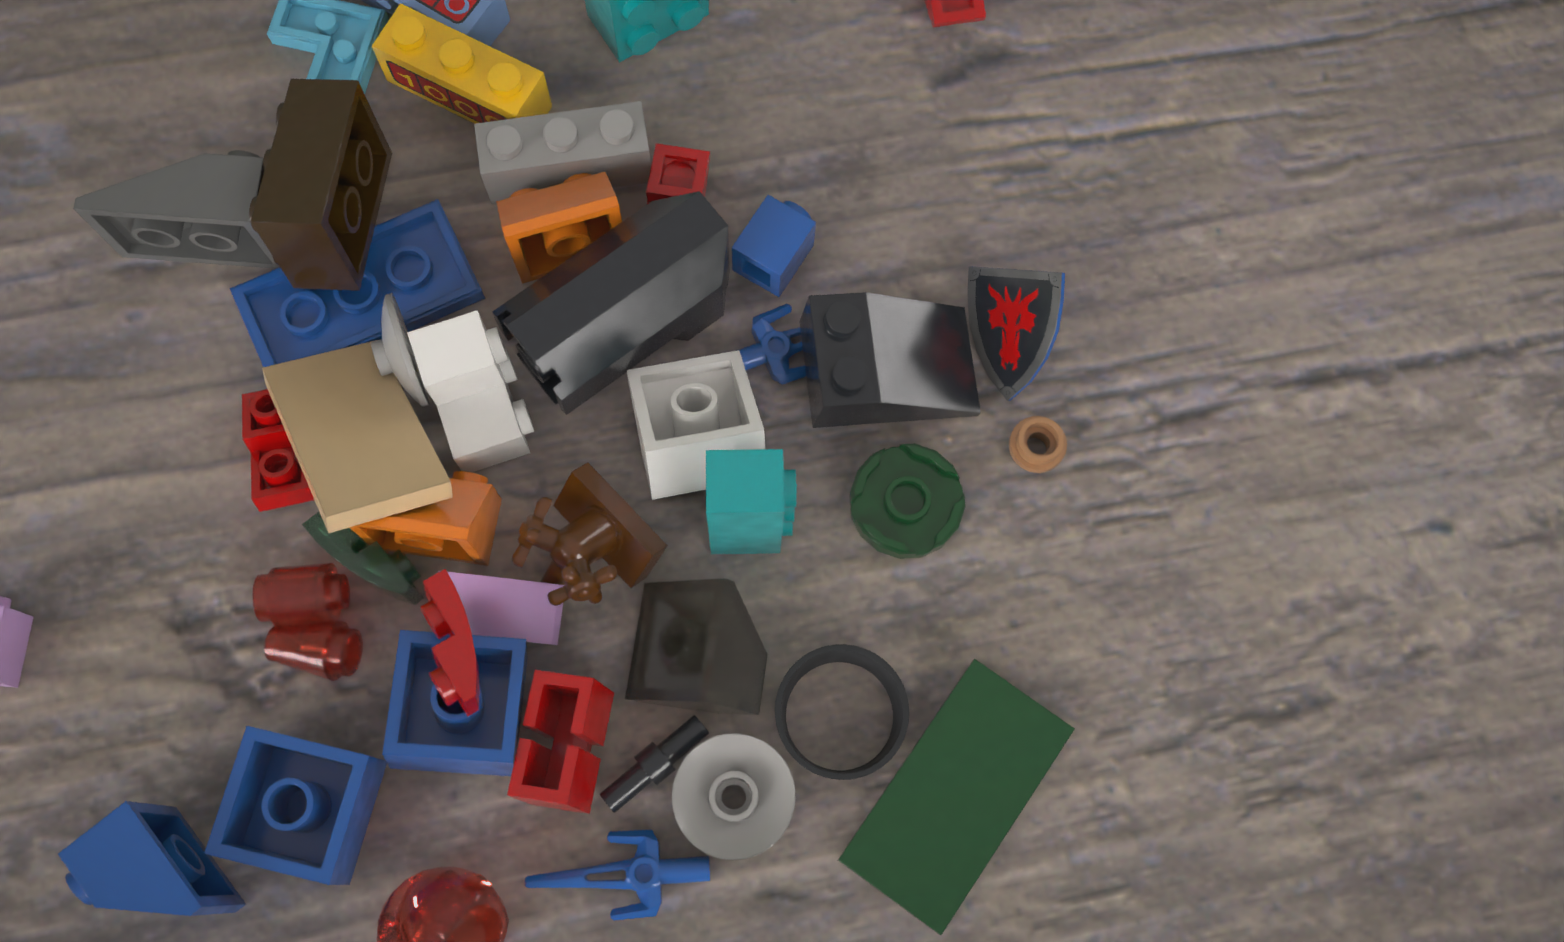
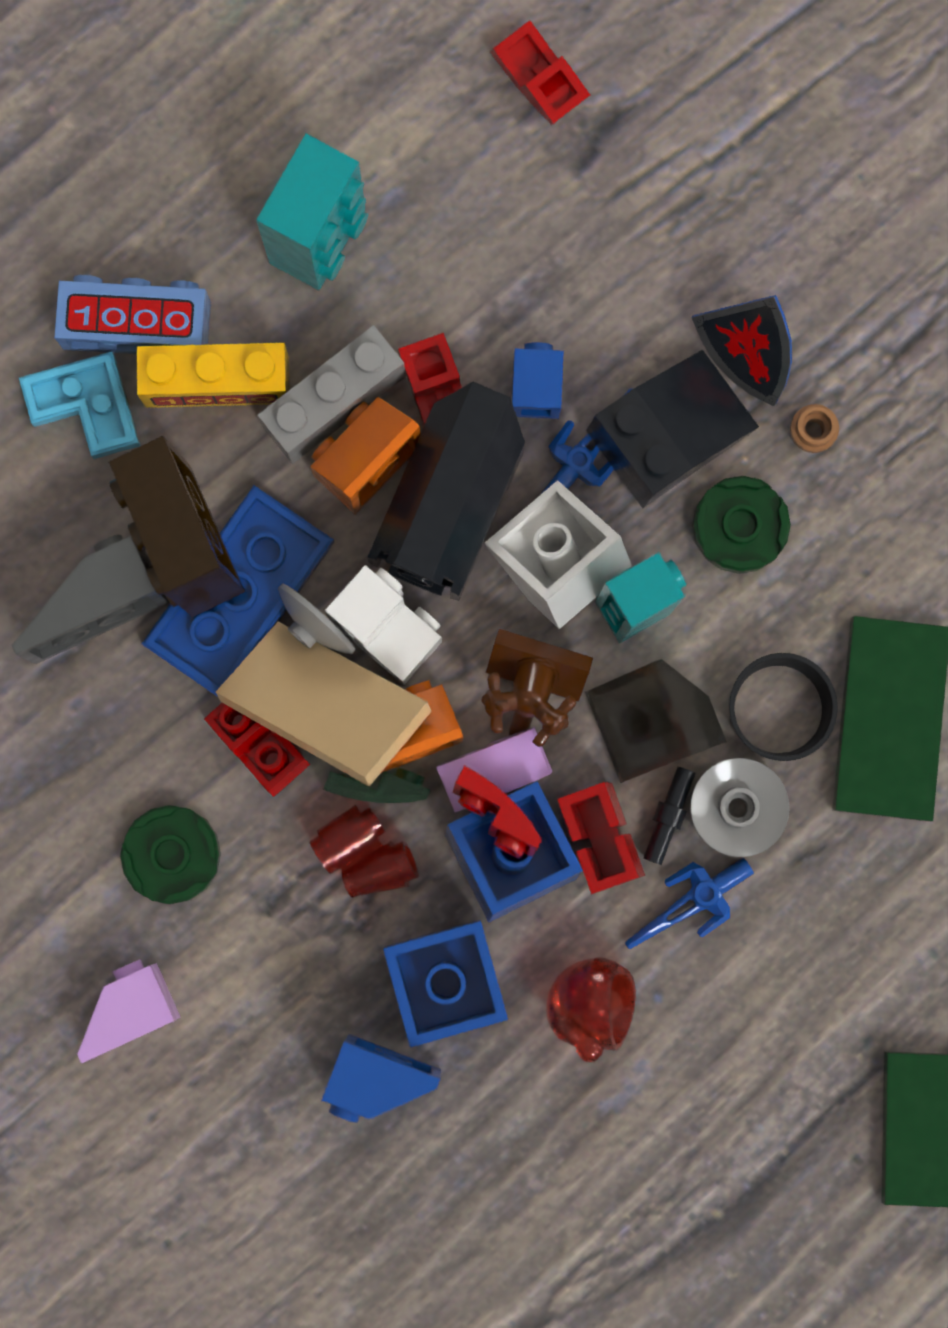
camera: 30 degrees left, 10 degrees up
none -> dark green tile [120,805,221,904]

